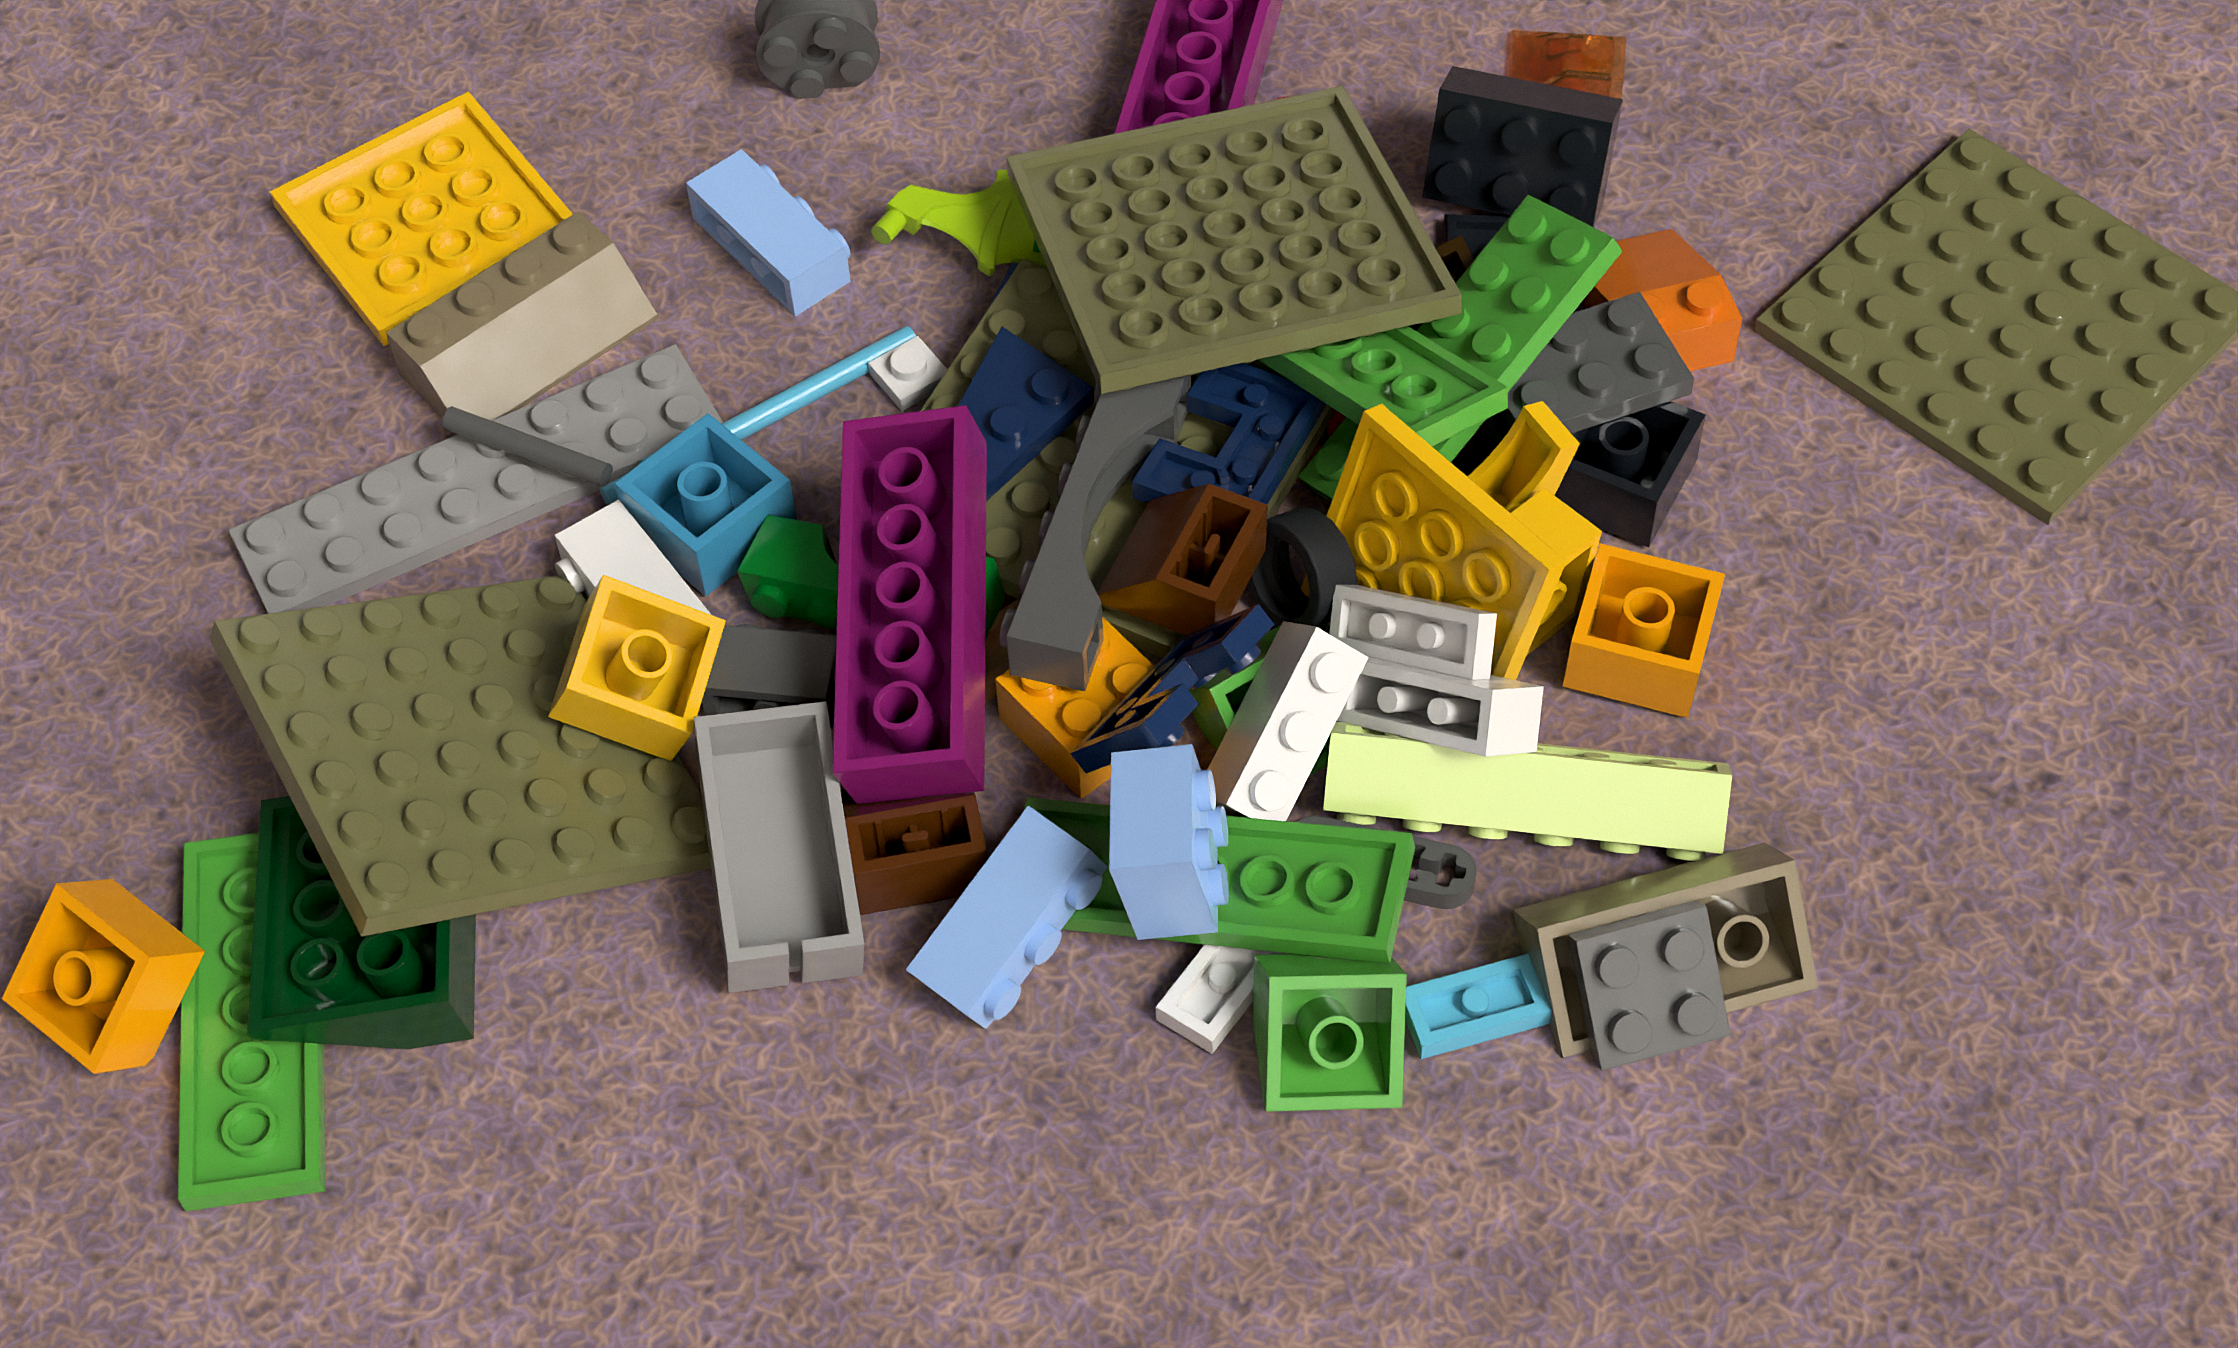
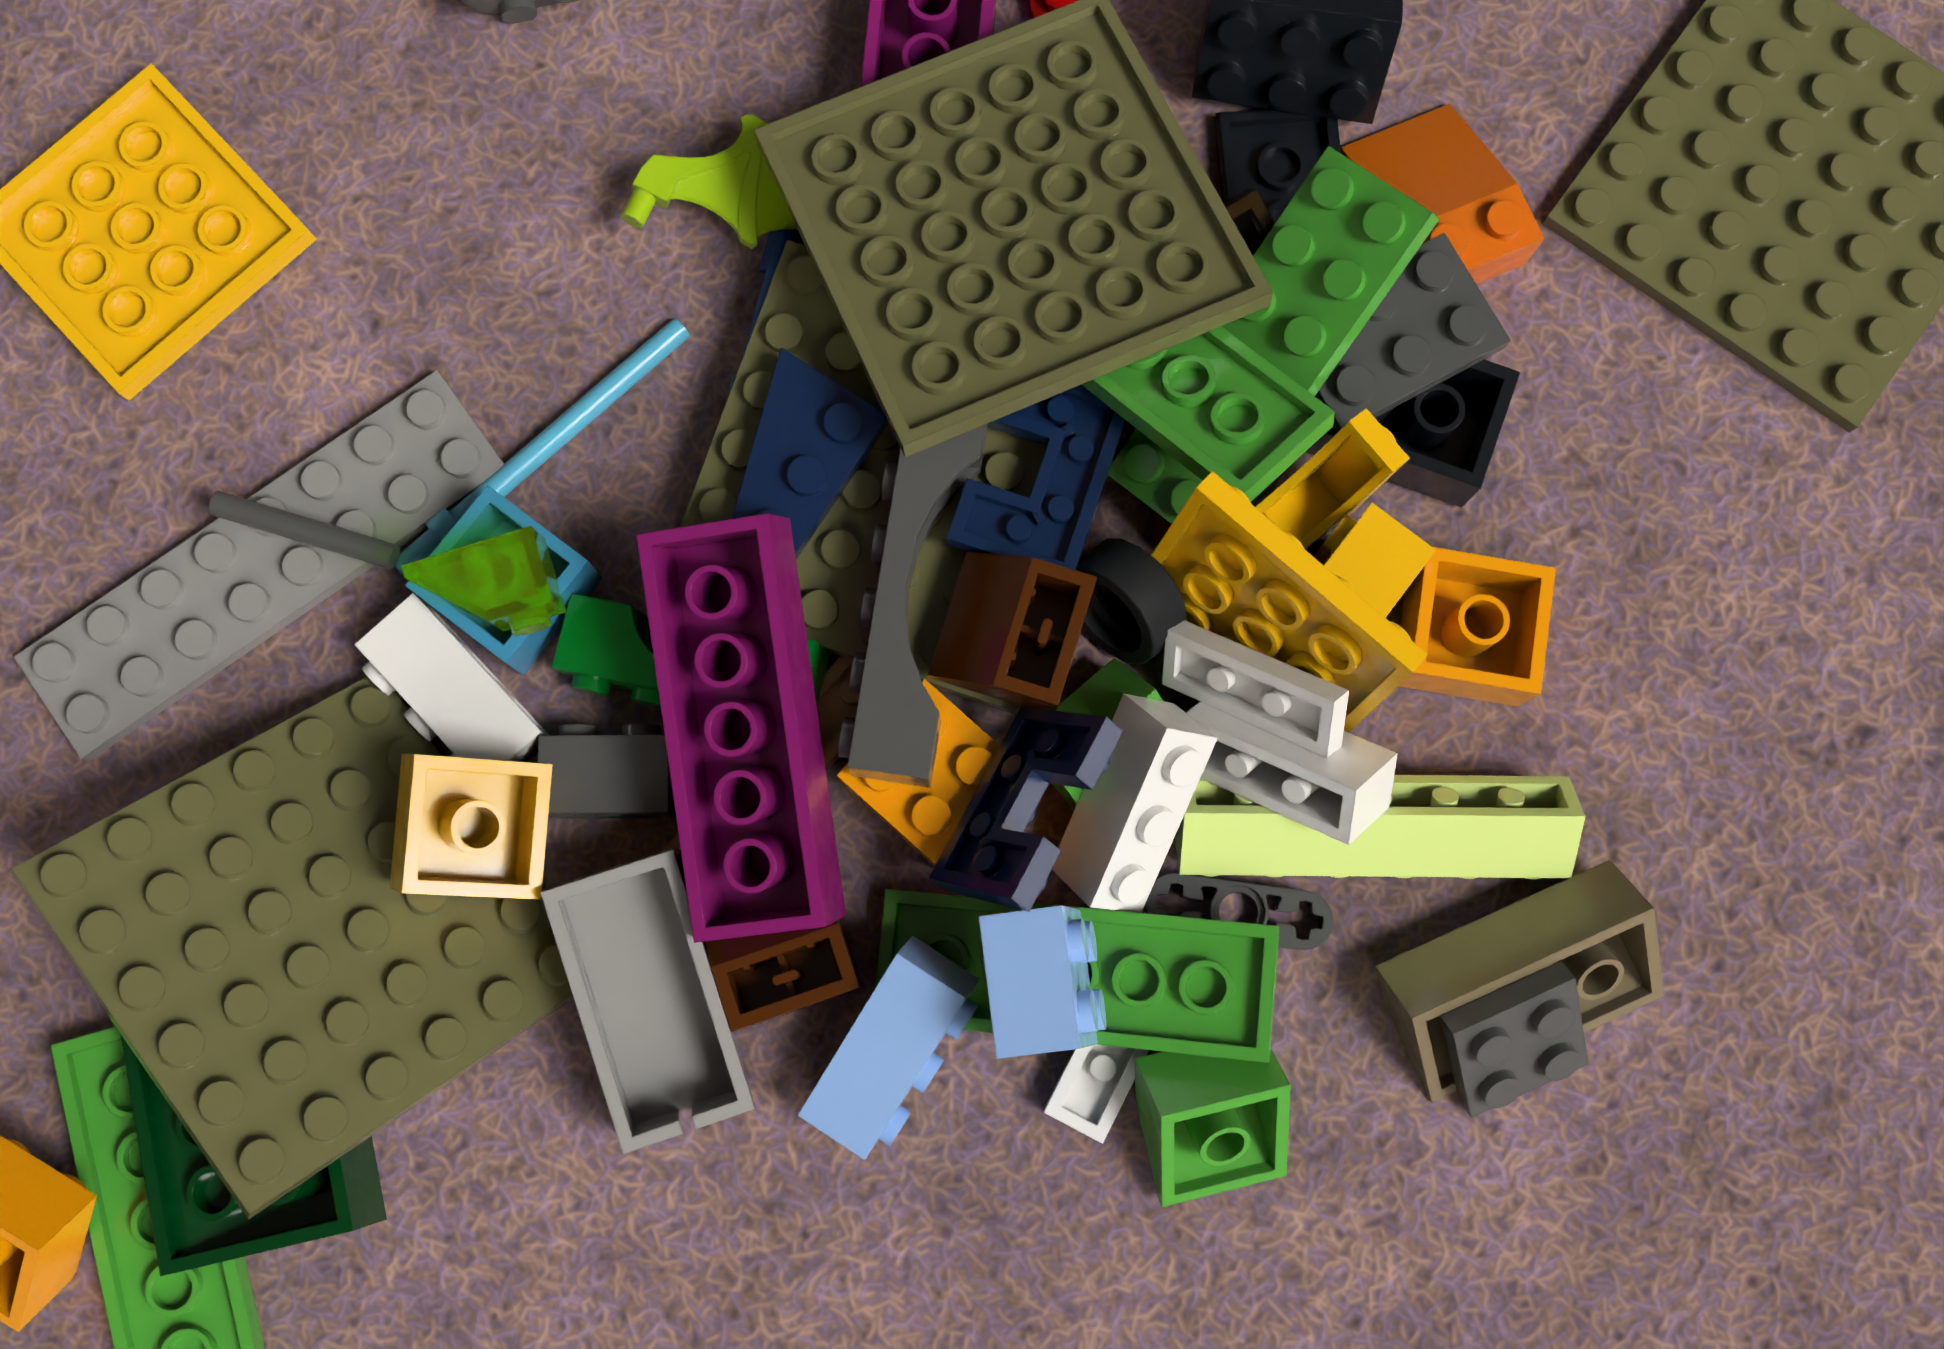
camera: 10 degrees left, 25 degrees up
slope [386,211,658,421] -> none
light blue brick [686,149,851,316] -> none
white plate [868,336,948,411] -> none
medium azure plate [1405,954,1552,1059] -> none
none -> clear neon green slope [401,526,567,636]

